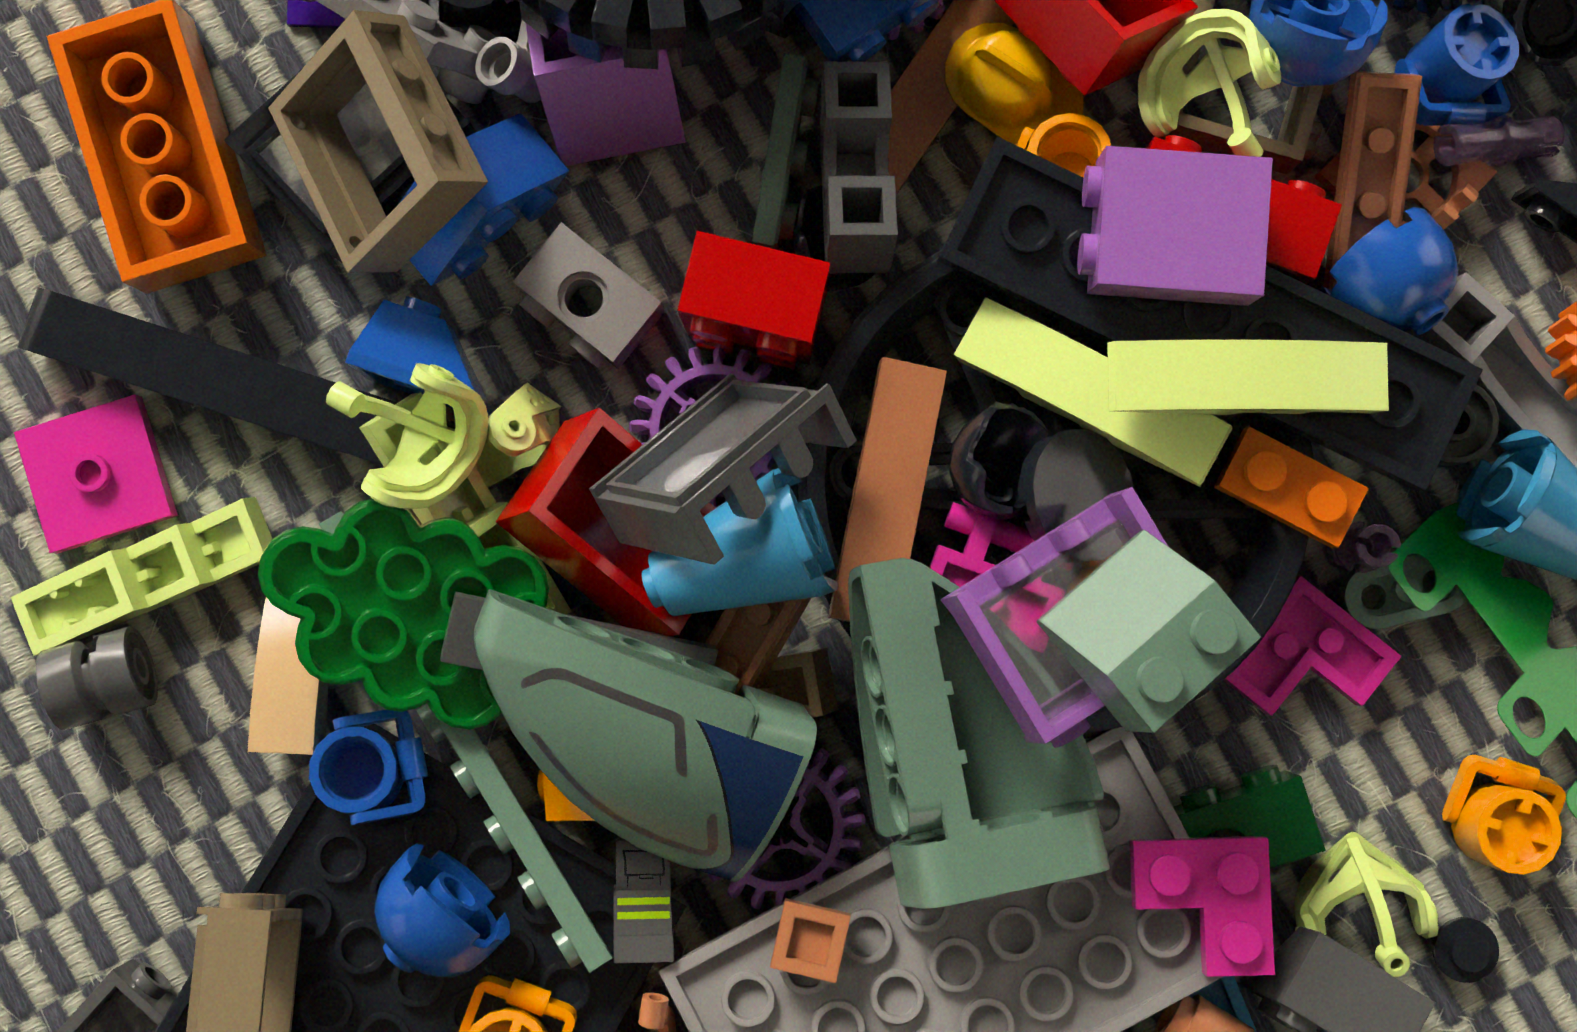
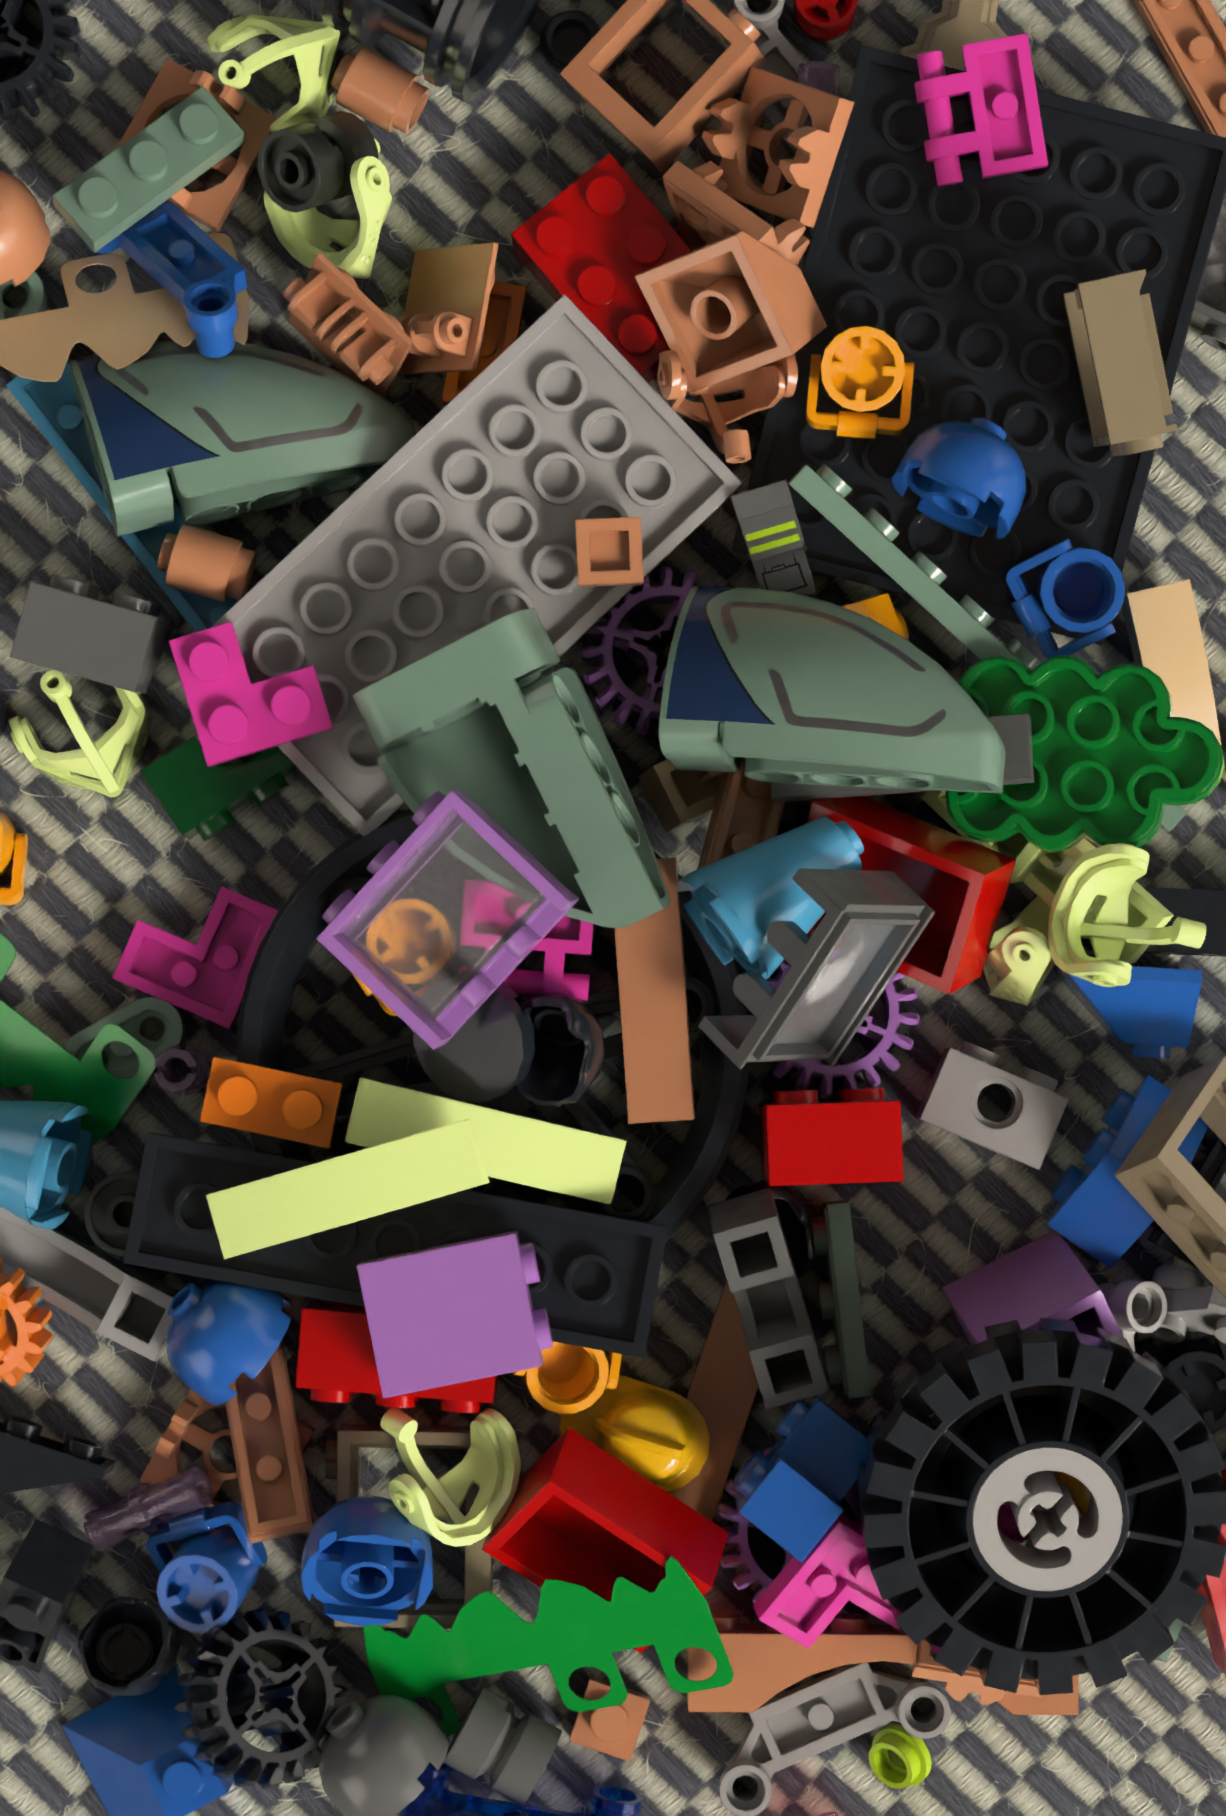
camera: 170 degrees right, 0 degrees up
sand green slope [1036,530,1261,733] -> none

